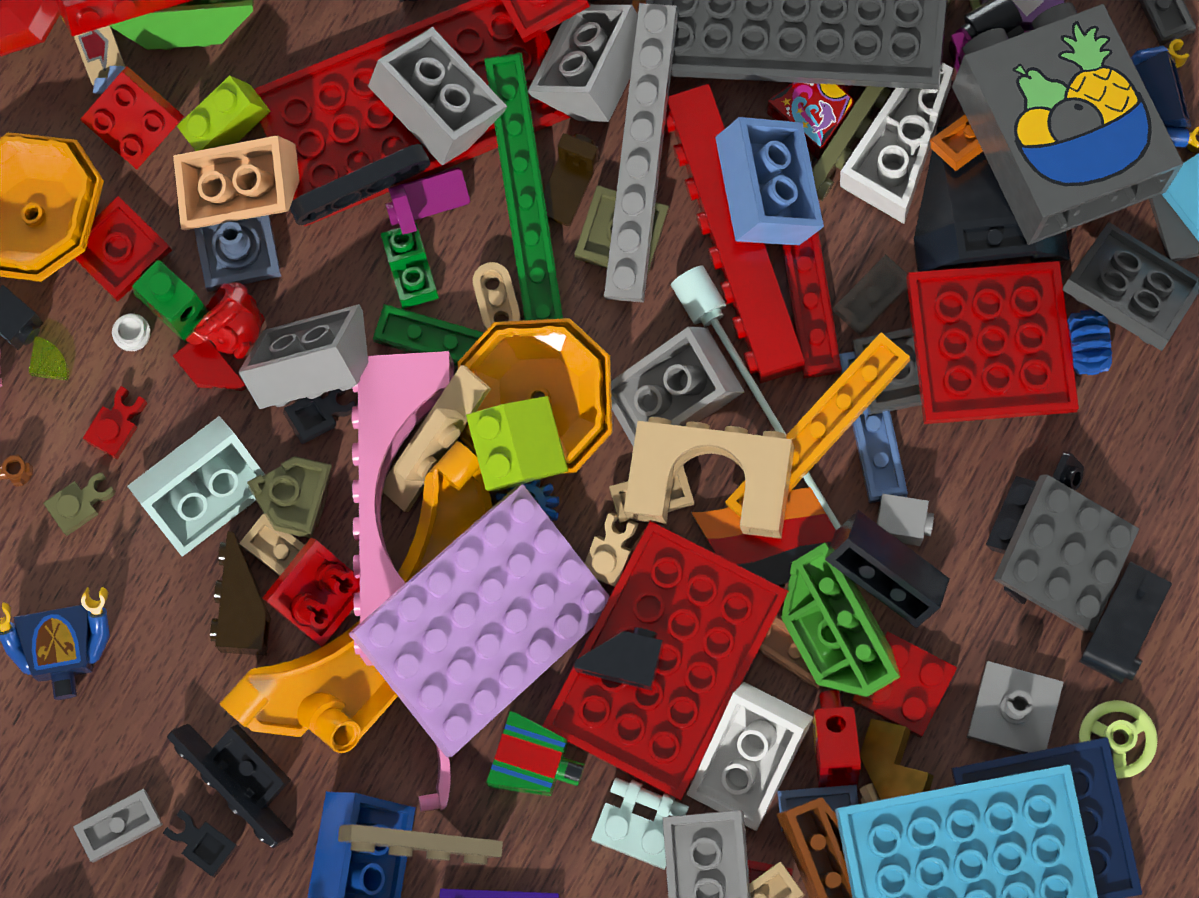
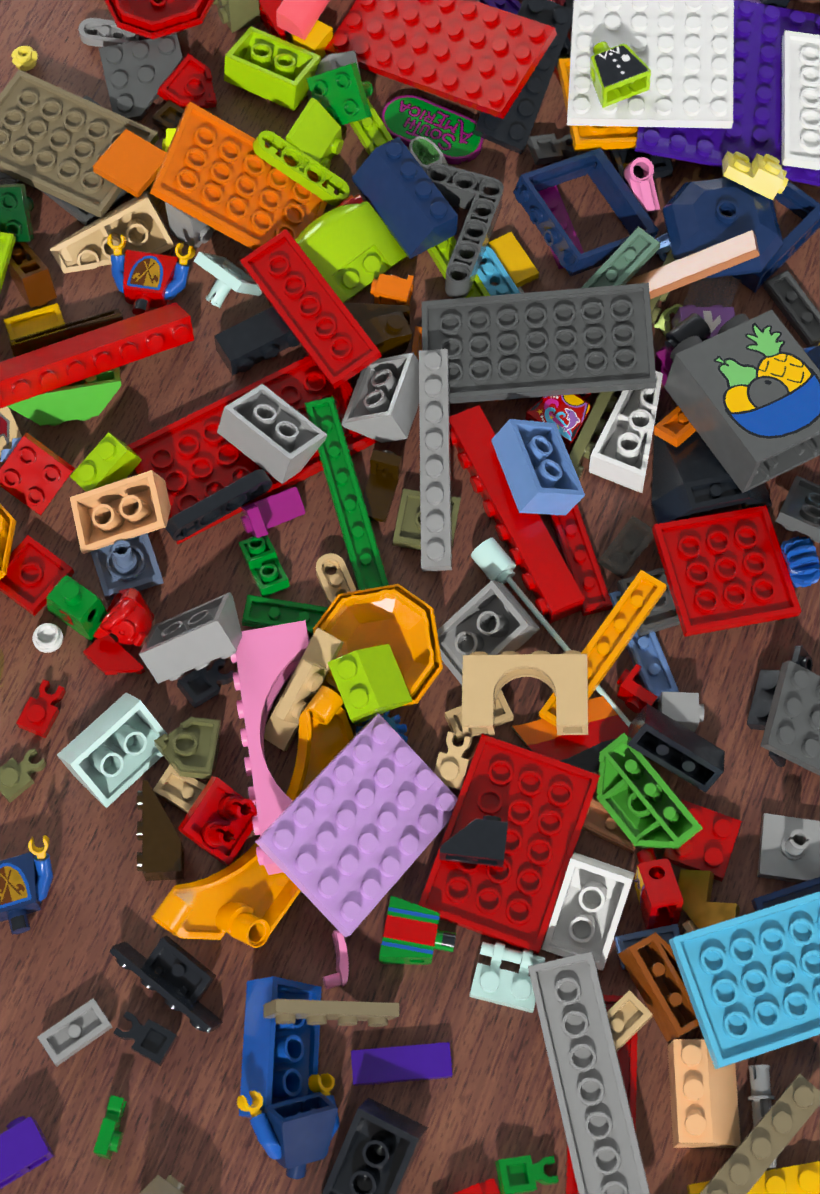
camera: 15 degrees left, 10 degrees down
none -> red bracket [617,663,658,714]

